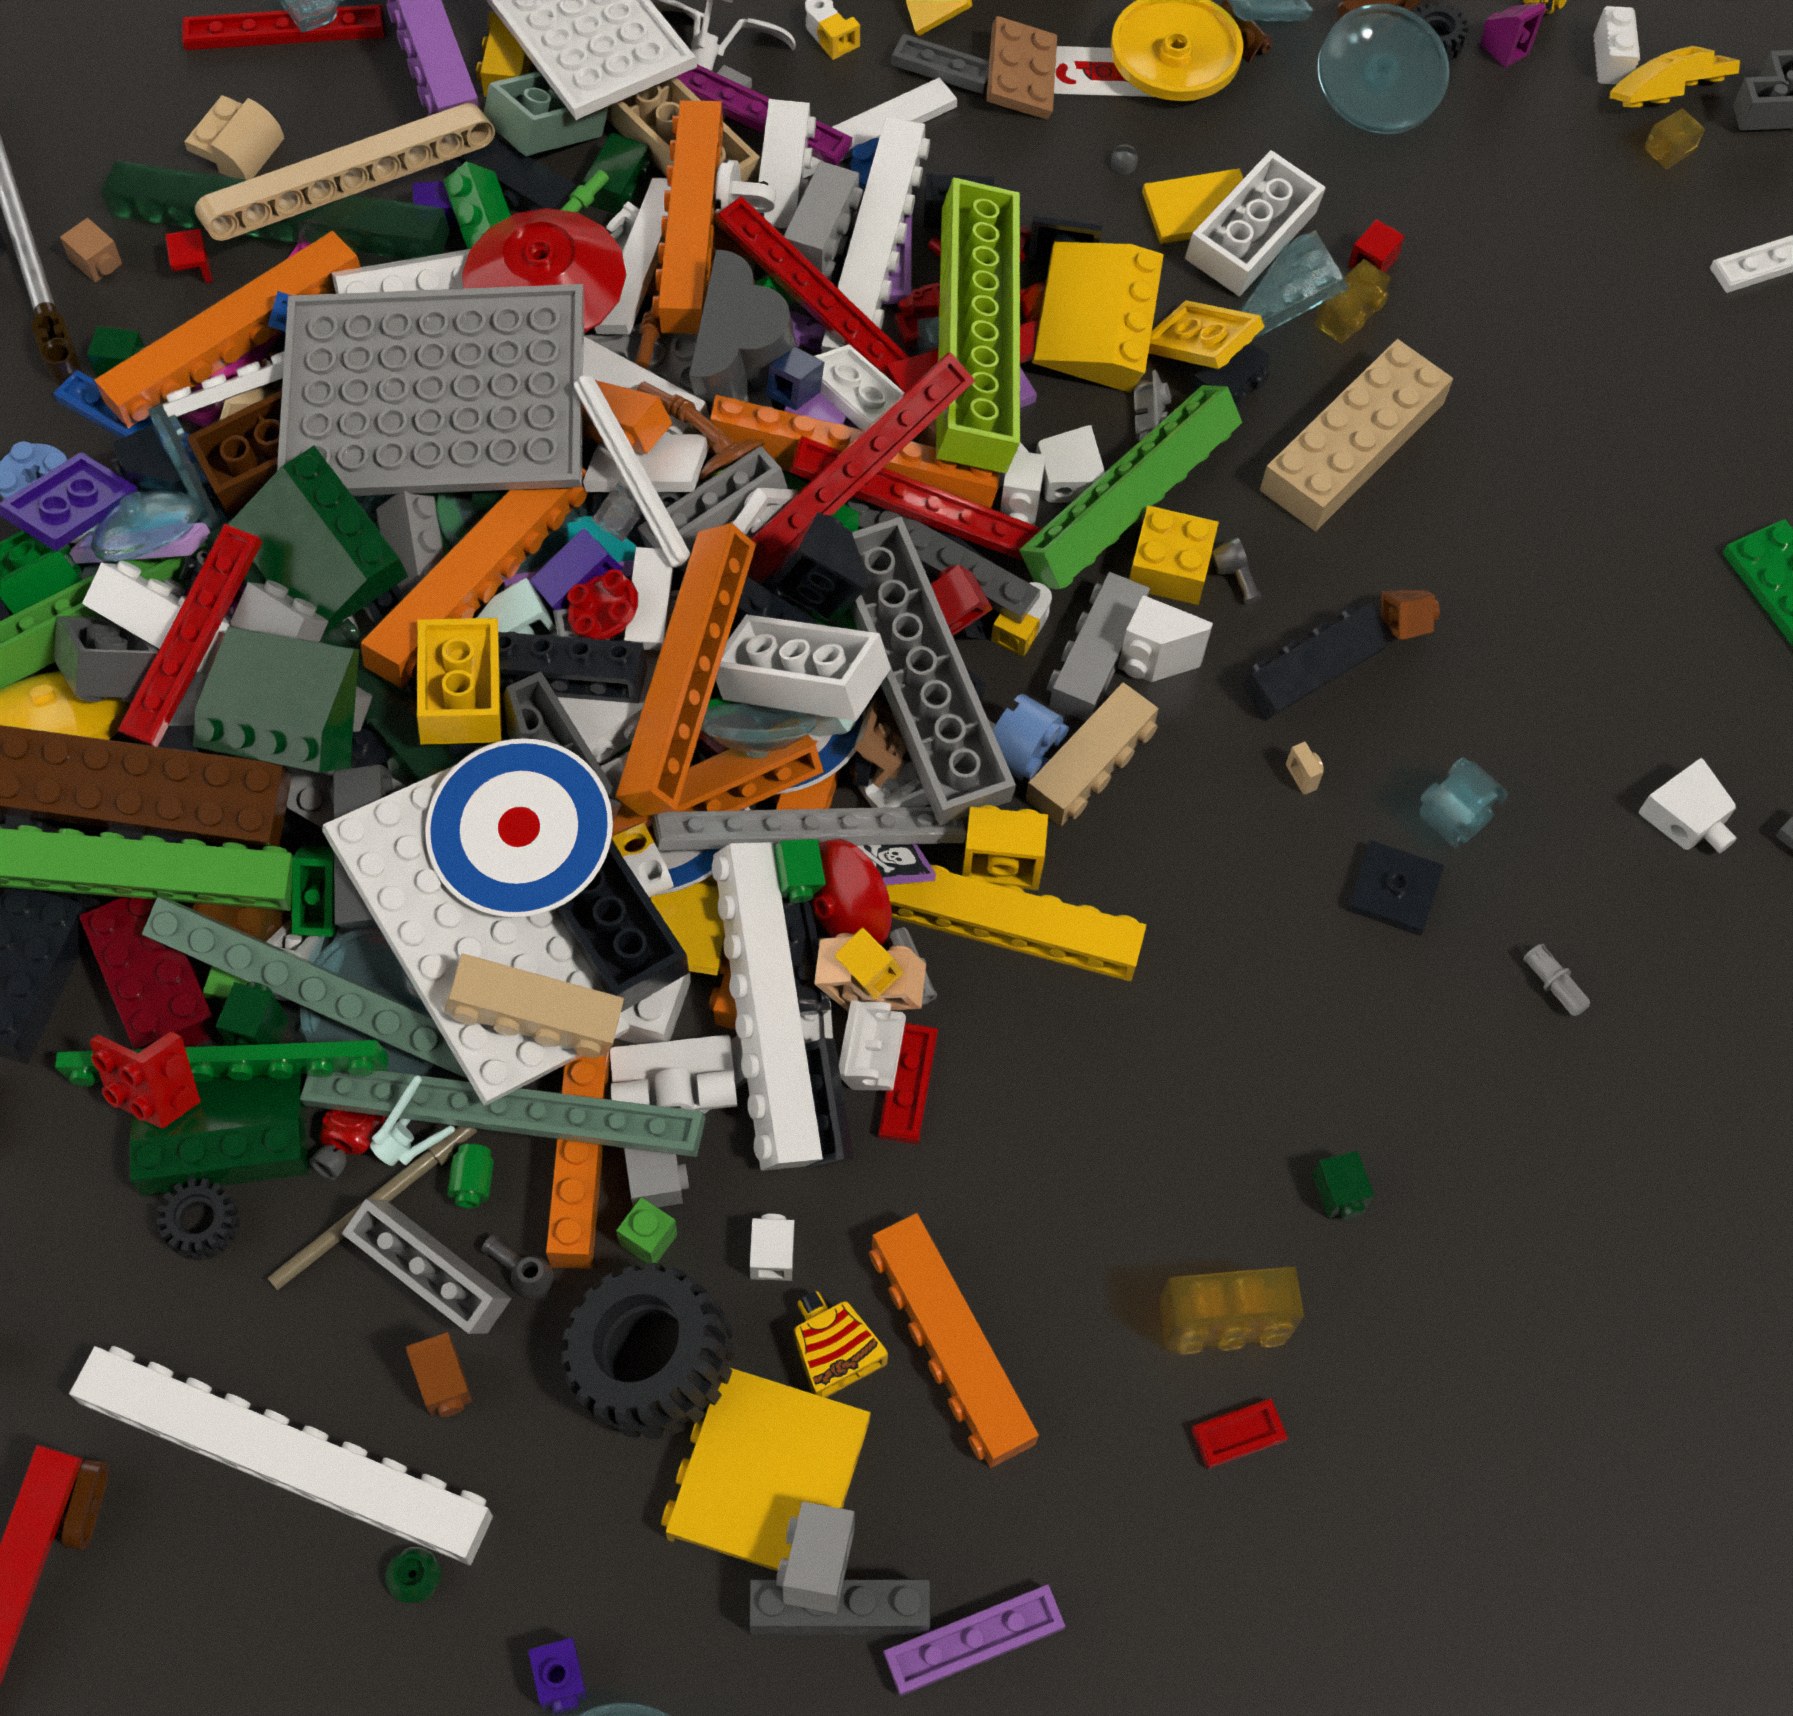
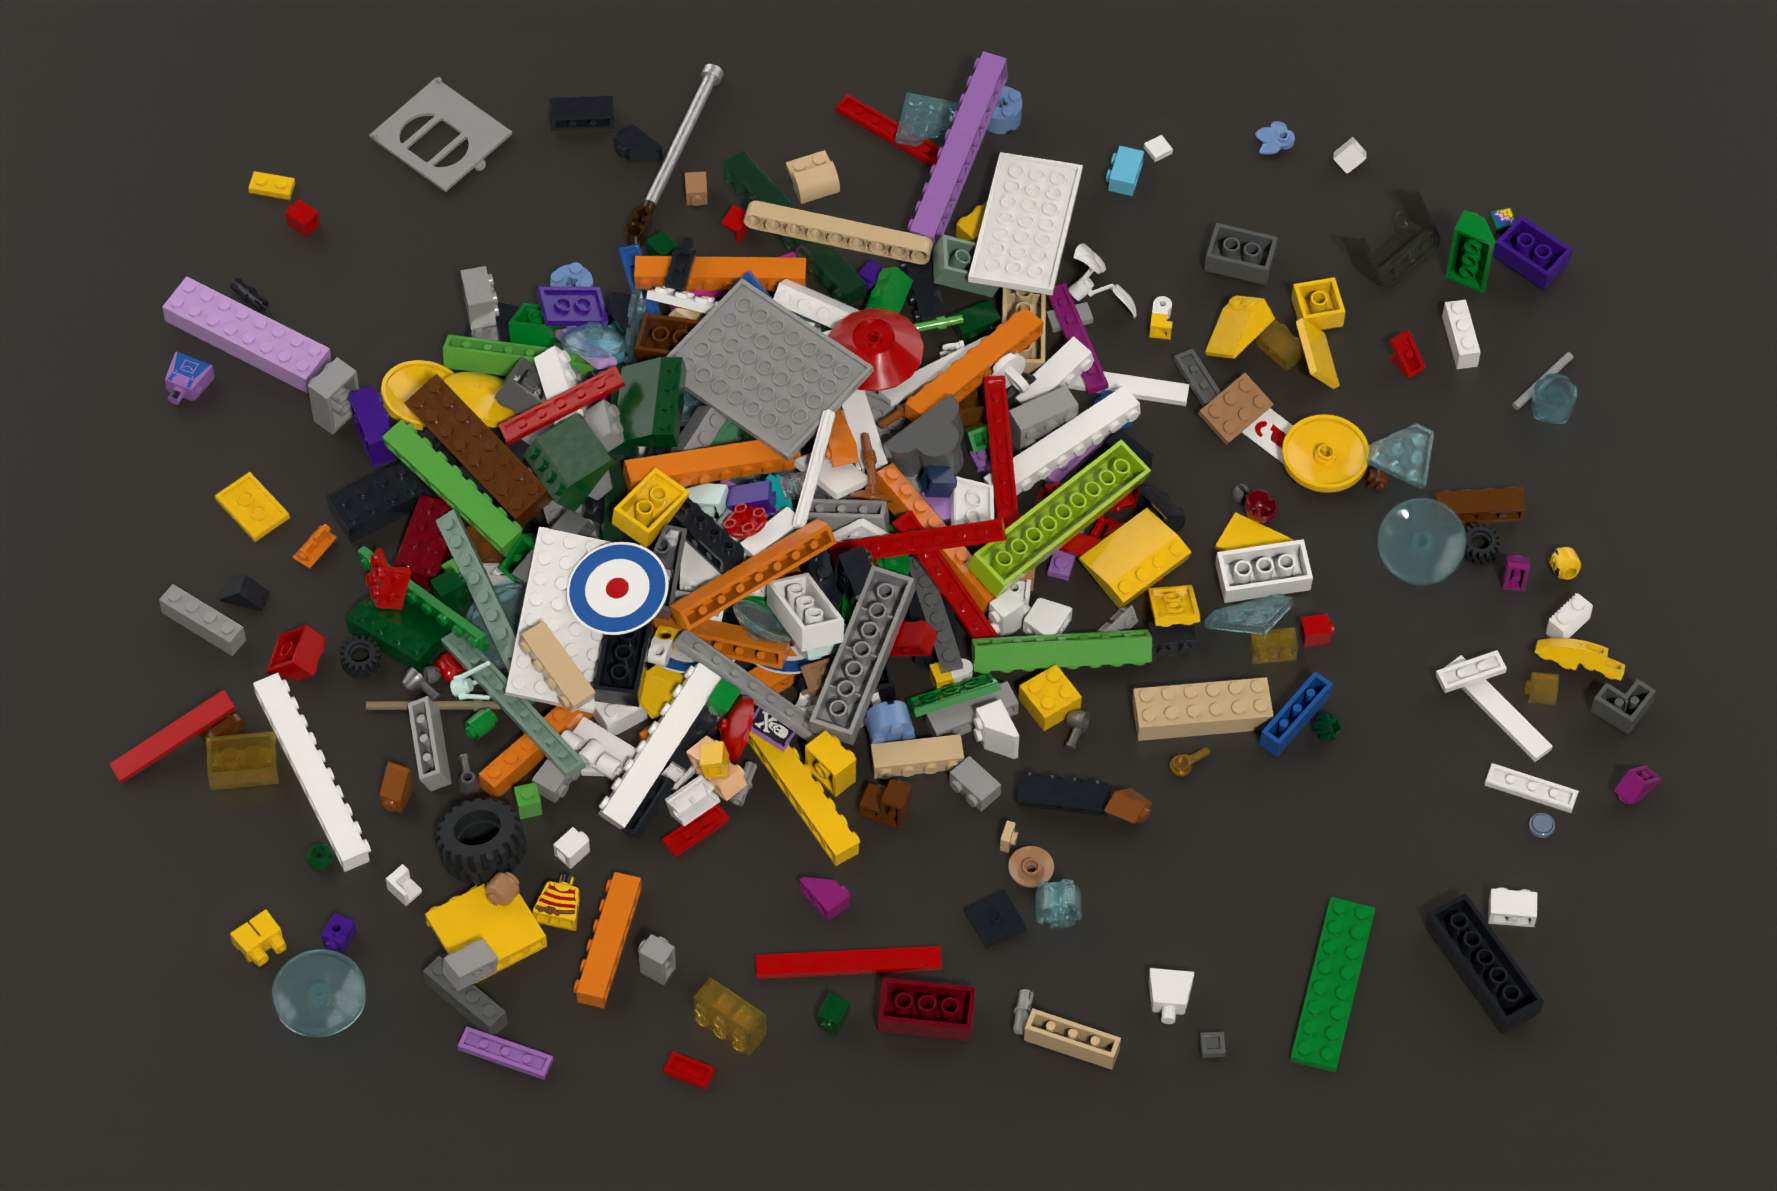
camera: 45 degrees right, 5 degrees down
none -> clear yellow brick [206,731,279,790]
none -> red slope [266,625,326,680]
none -> white panel [386,864,422,906]
none -> flat silver bar [401,667,441,701]
none -> medium nougat head [485,872,520,906]
none -> light grey brick [638,934,676,985]
none -> black hinge [665,237,696,291]
none -> red tile [756,946,942,979]
none -> magenta slope [799,877,850,922]
none -> reddish brown brick [859,779,912,830]
none -> dark red brick [878,977,976,1041]
none -> green tile [905,673,1001,717]
none -> light grey brick [949,756,1001,812]
none -> medium nougat dish [1008,846,1054,888]
none -> tan brick [1024,1008,1121,1070]
none -> pearl gold plate [1169,747,1210,777]
none -> dark red hair [1245,490,1278,523]
none -> blue brick [1259,672,1333,757]
none -> dark green gear [1314,713,1342,740]
none -> white plate [1436,650,1507,693]
none -> white tile [1445,655,1553,762]

